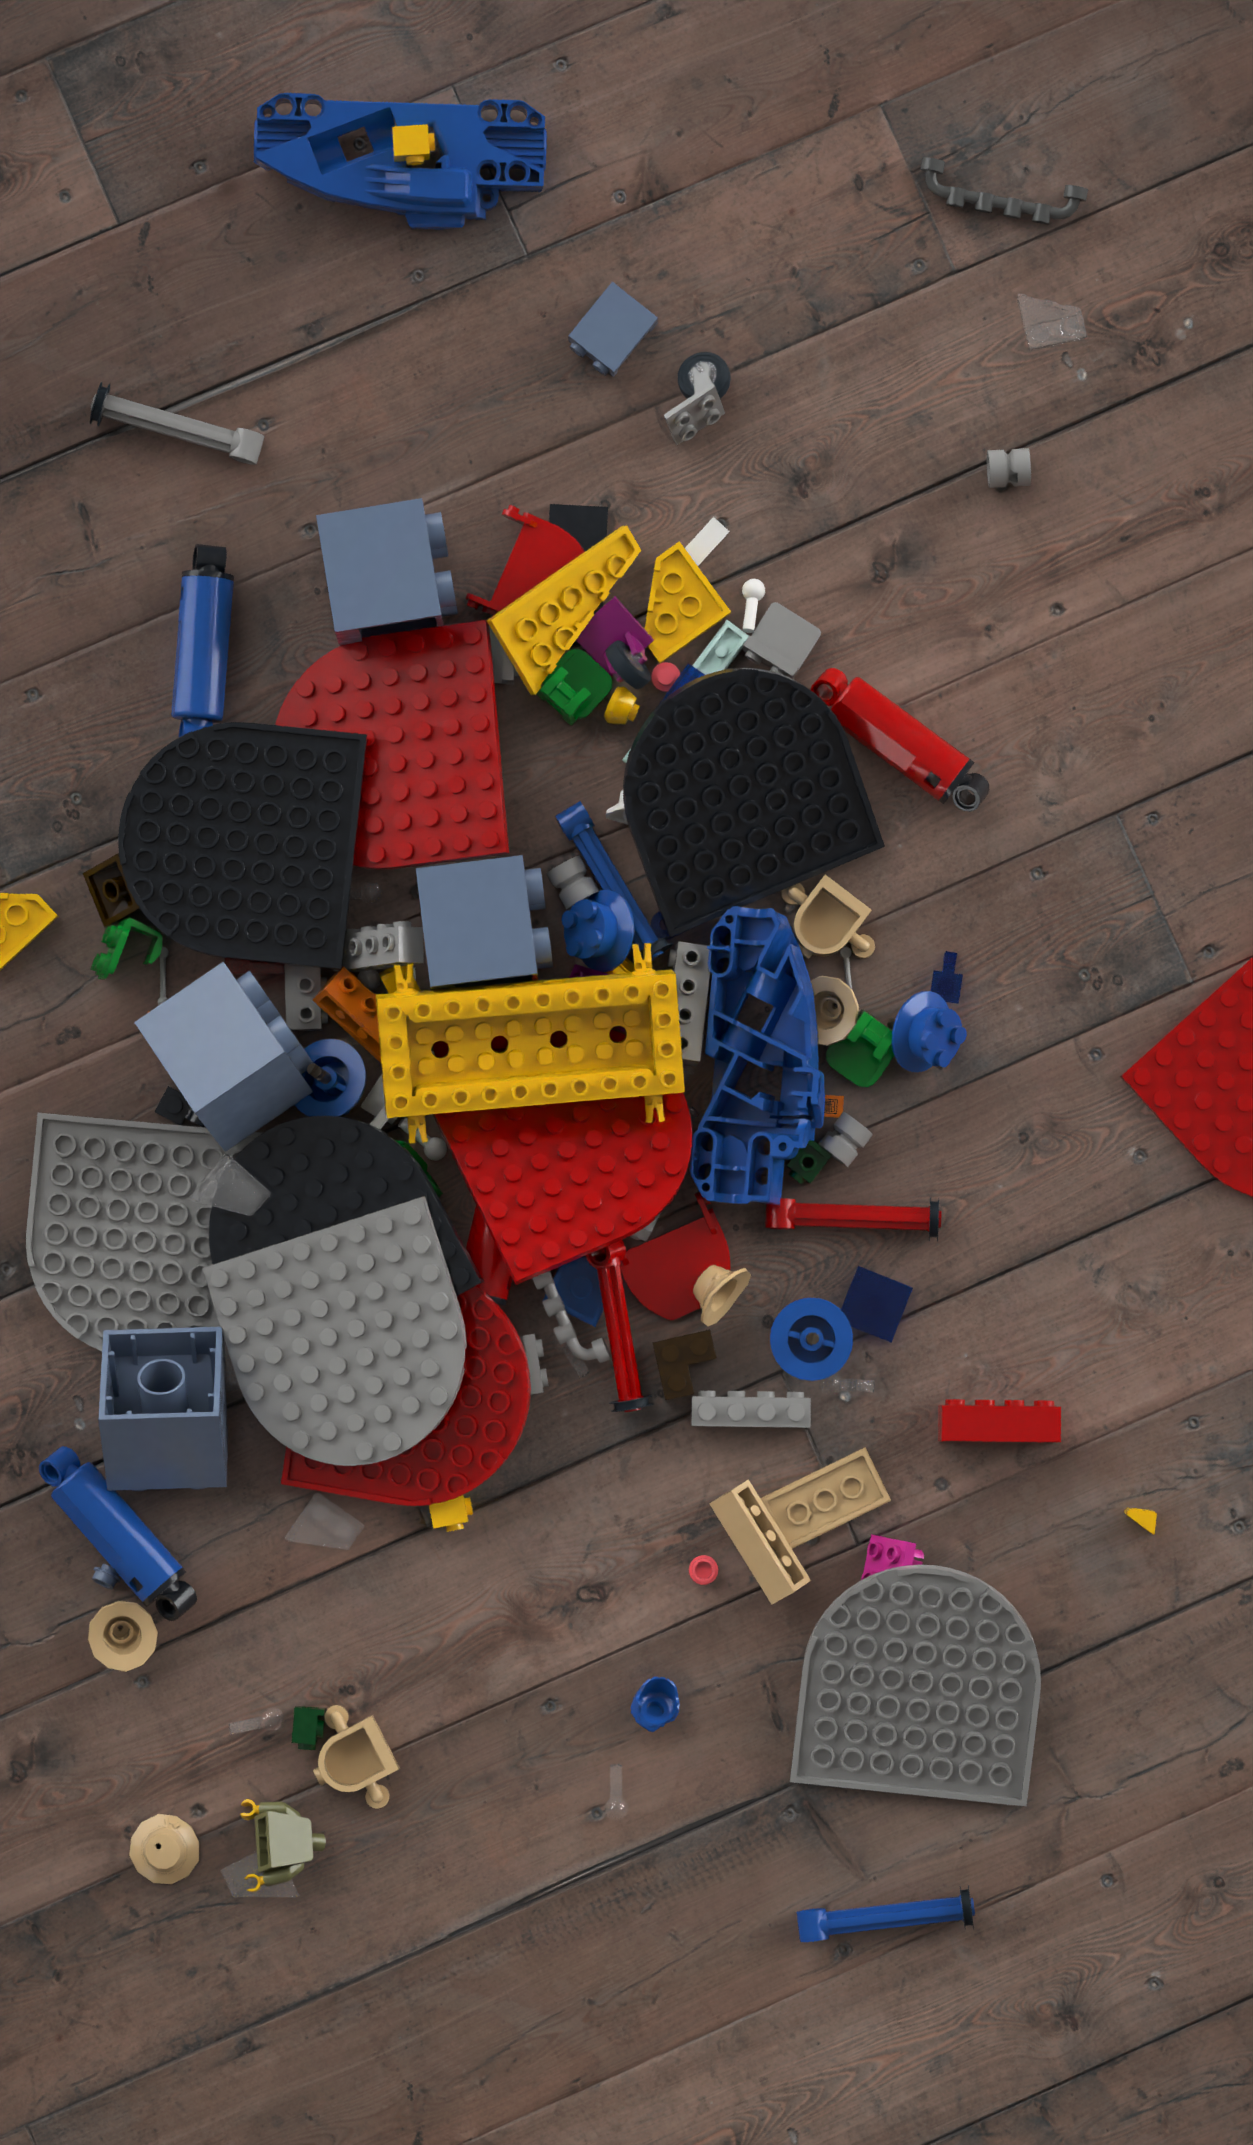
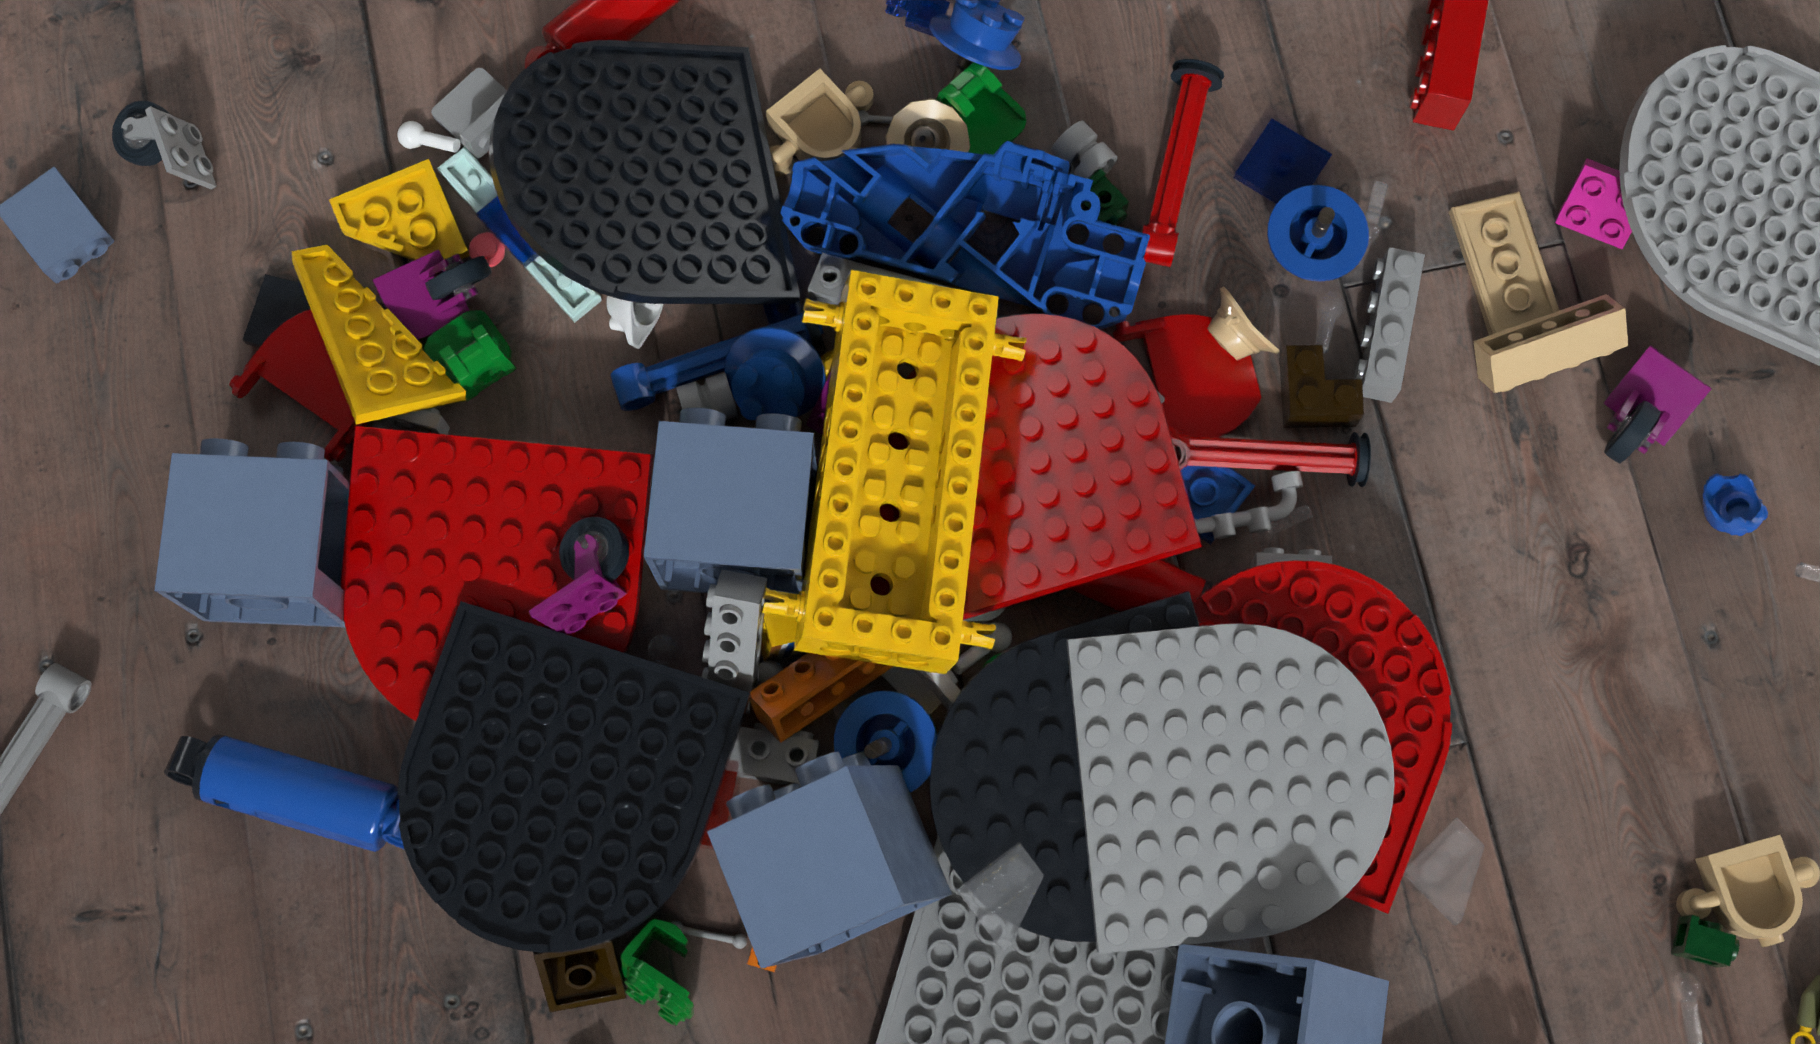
camera: 75 degrees left, 10 degrees down
black plate [155,1086,205,1127] -> none
yellow brick [429,1495,473,1532] -> none
yellow cone [604,686,640,724] -> none
white sticker [685,517,730,566] -> none
coral plate [689,1555,718,1585] -> none
none -> magenta plate [529,517,629,634]
none -> clear bar [1315,291,1346,353]
none -> magenta plate [1603,345,1712,463]

